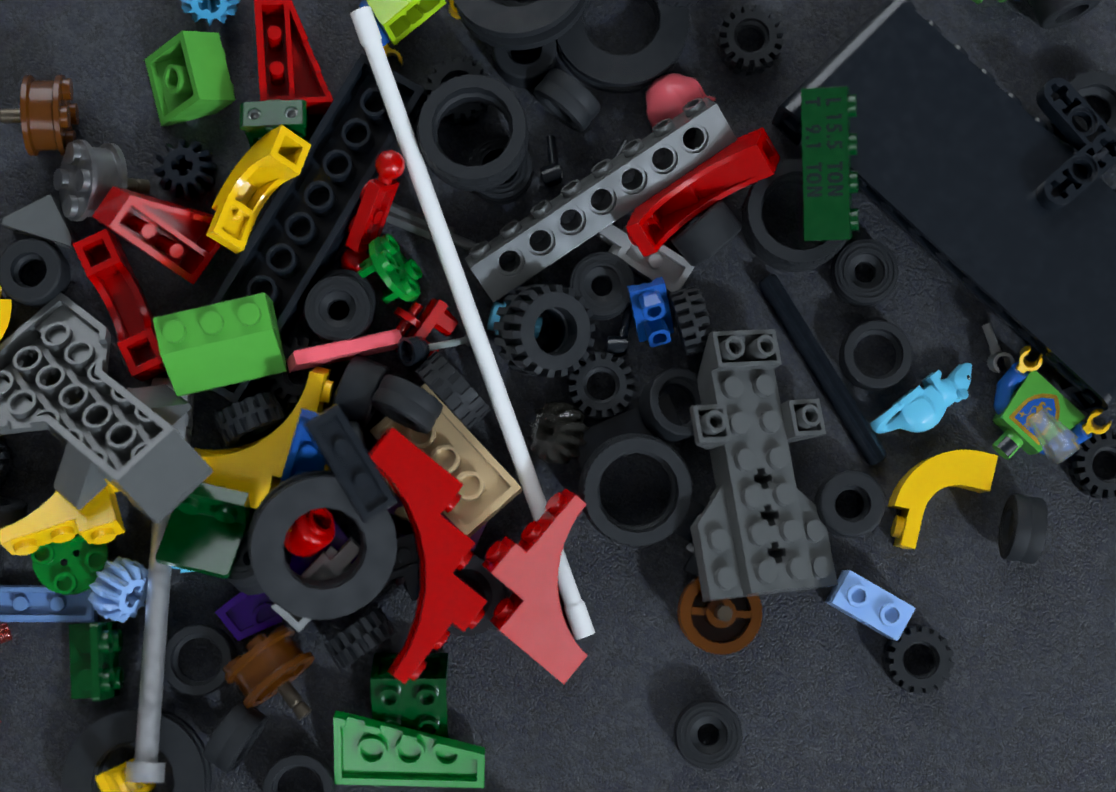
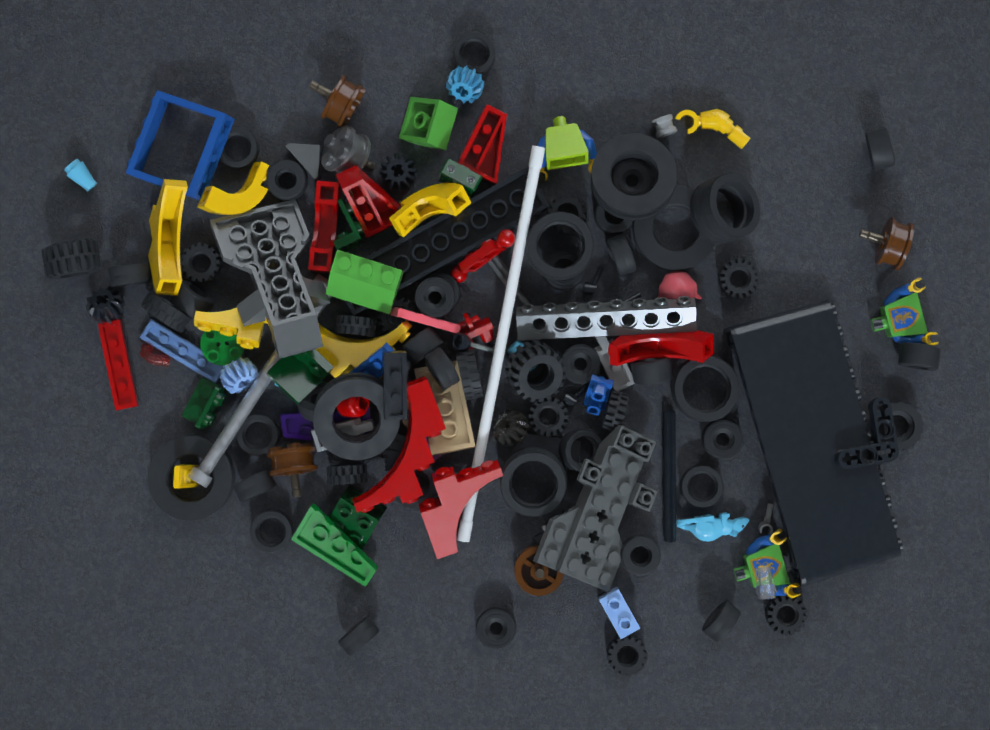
camera: 30 degrees right, 5 degrees up
green plate [357,233,423,304] -> none
dark green brick [801,86,859,241] -> none
yellow arch [887,449,998,549] -> none
none -> dark green bracket [333,198,366,252]

